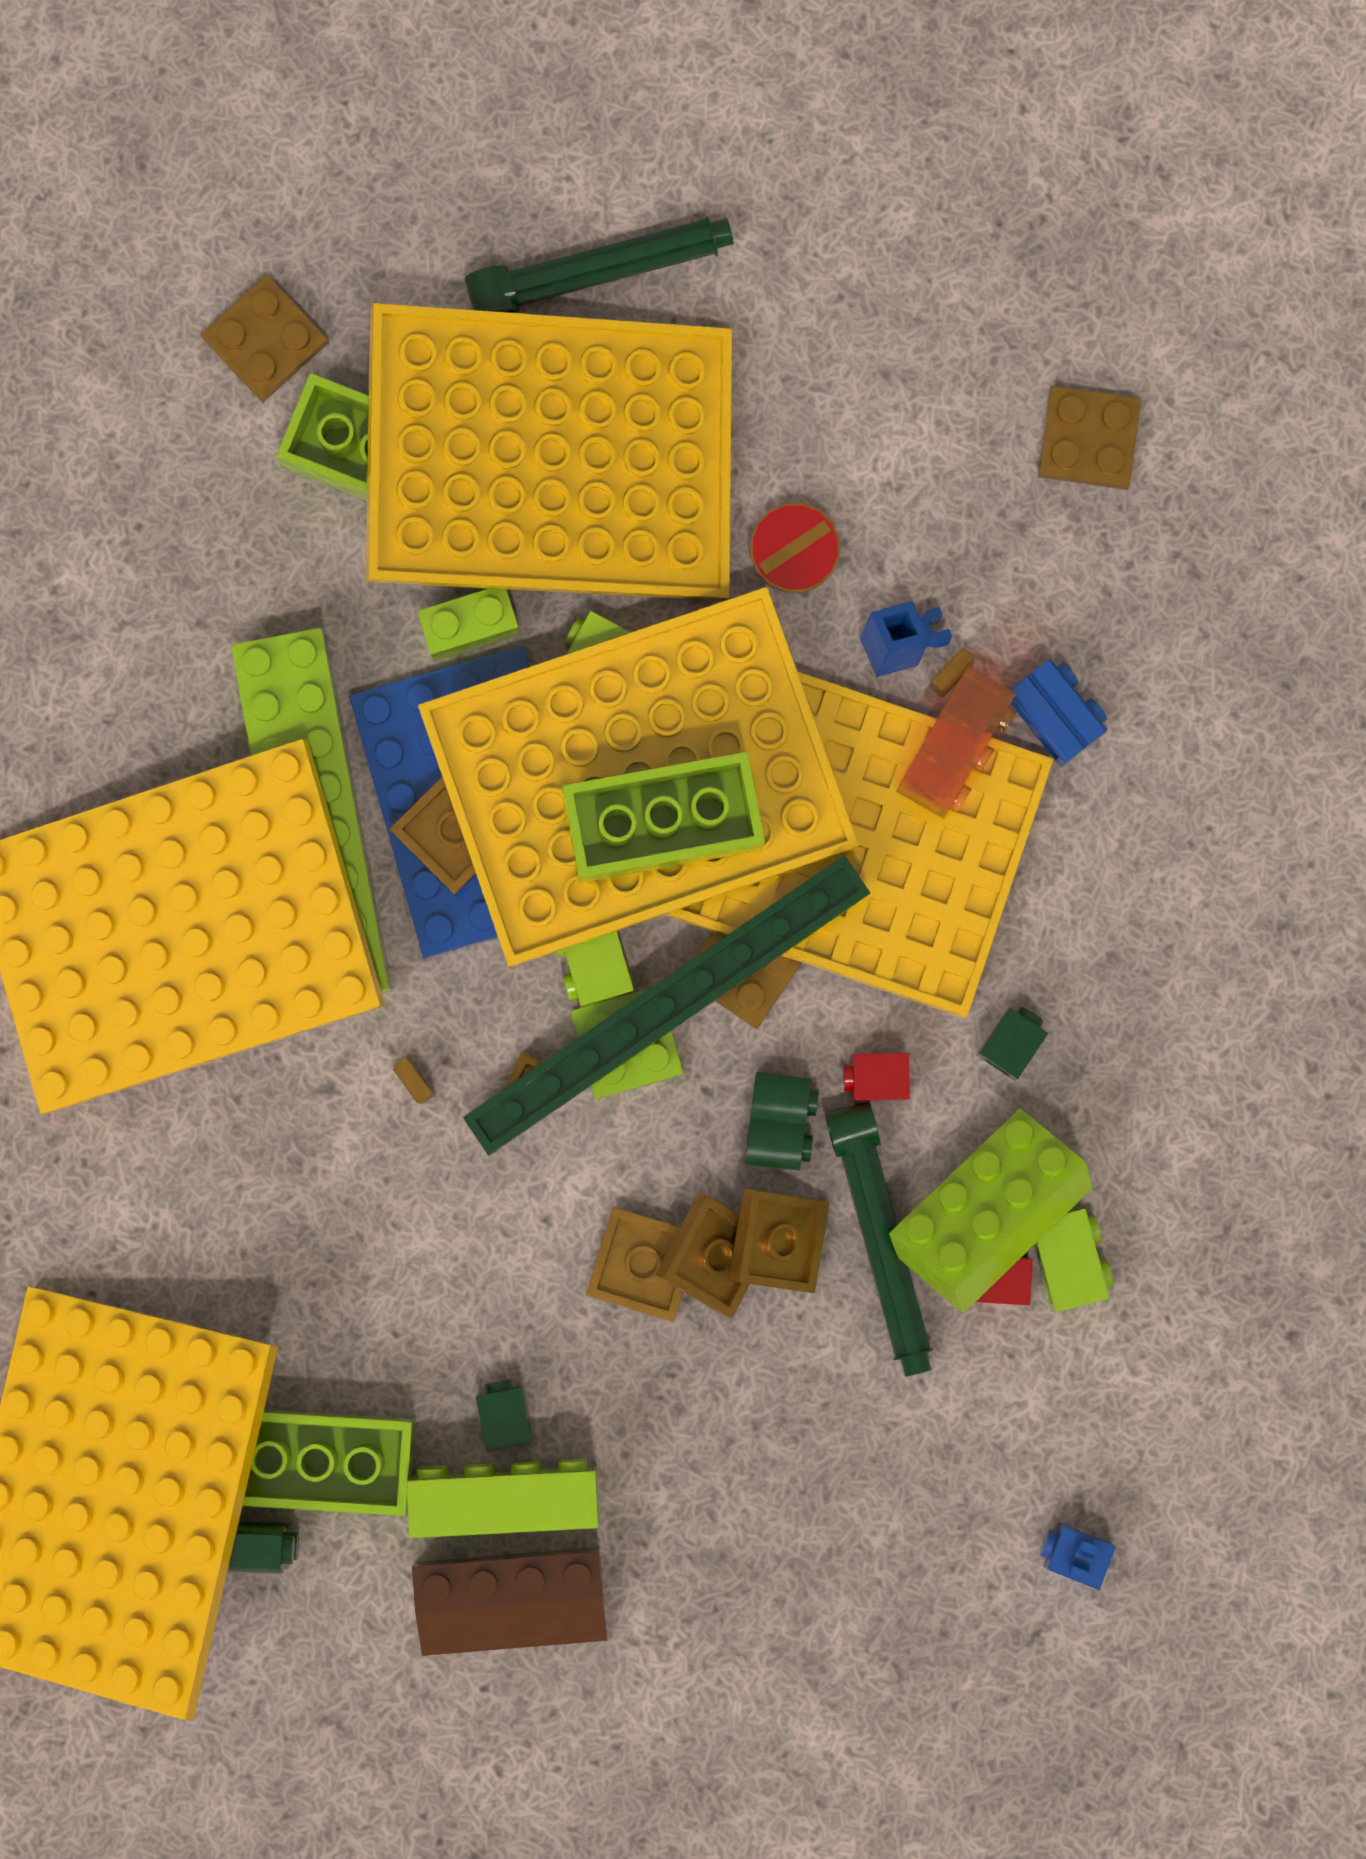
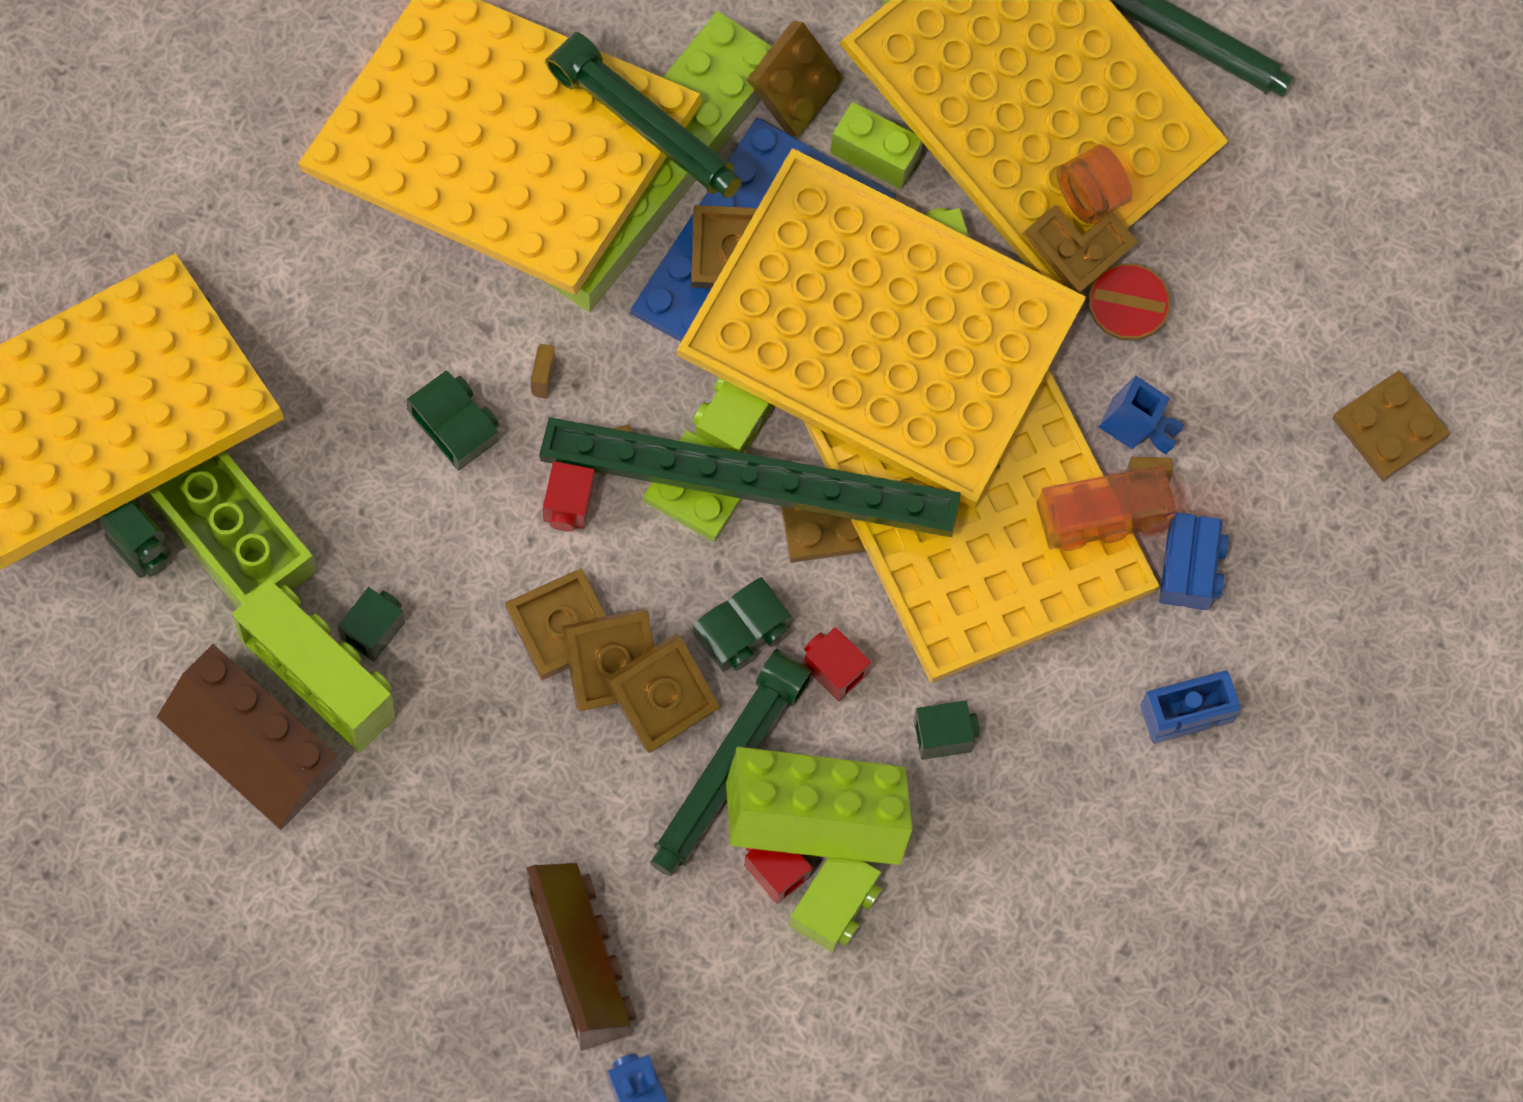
camera: 40 degrees right, 15 degrees down
lime brick [562,752,765,884] -> none
none -> dark green brick [407,370,500,471]
none -> reddish brown slope [526,863,637,1051]
none -> red brick [543,461,595,532]
none -> dark green piece [545,31,742,198]
none -> pearl gold plate [746,20,844,137]
none -> pearl gold plate [1022,205,1138,293]
none -> clear orange piece [1057,144,1132,224]
none -> blue brick [1140,670,1241,744]

